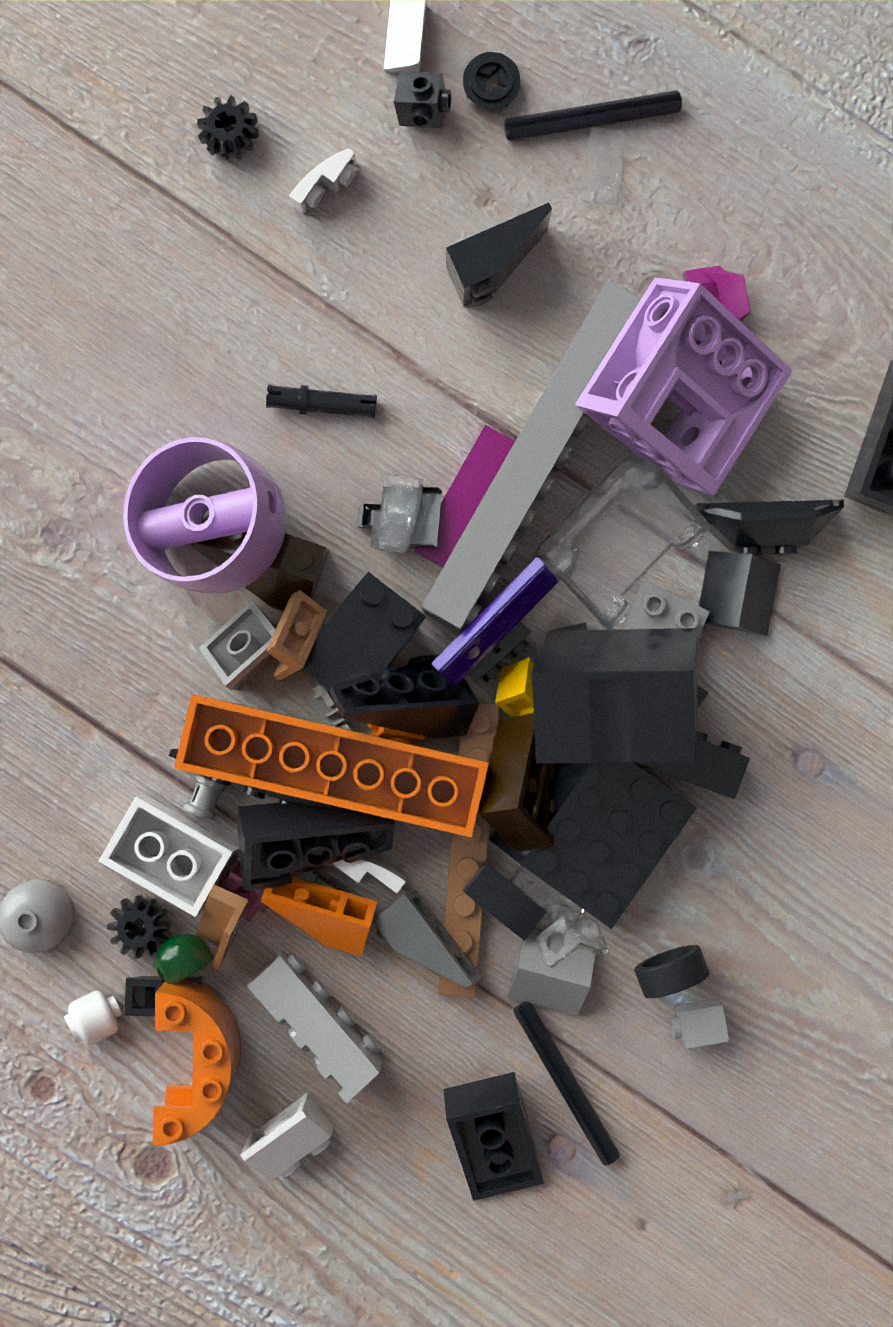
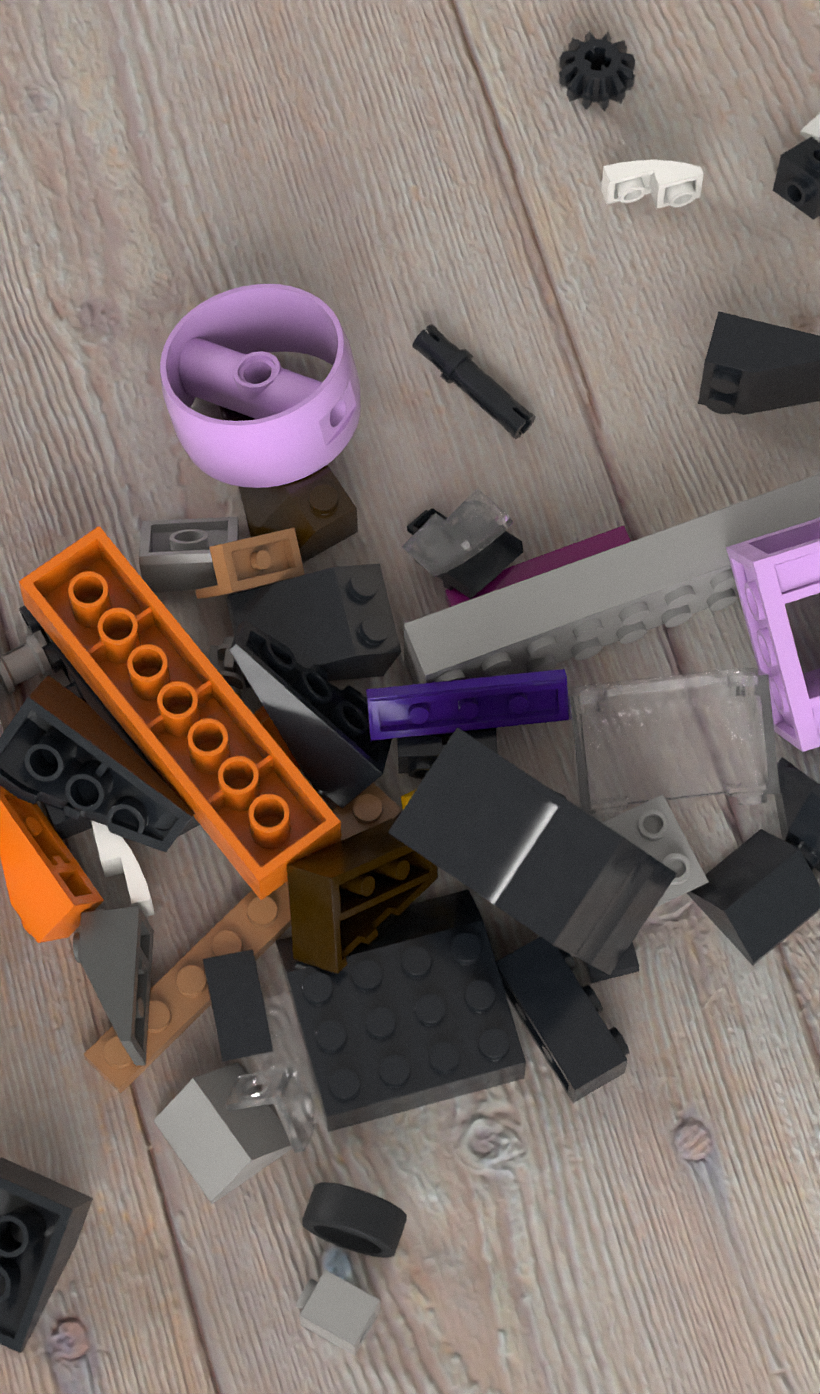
camera: 40 degrees right, 20 degrees down
black axle [513,1001,620,1166] -> none

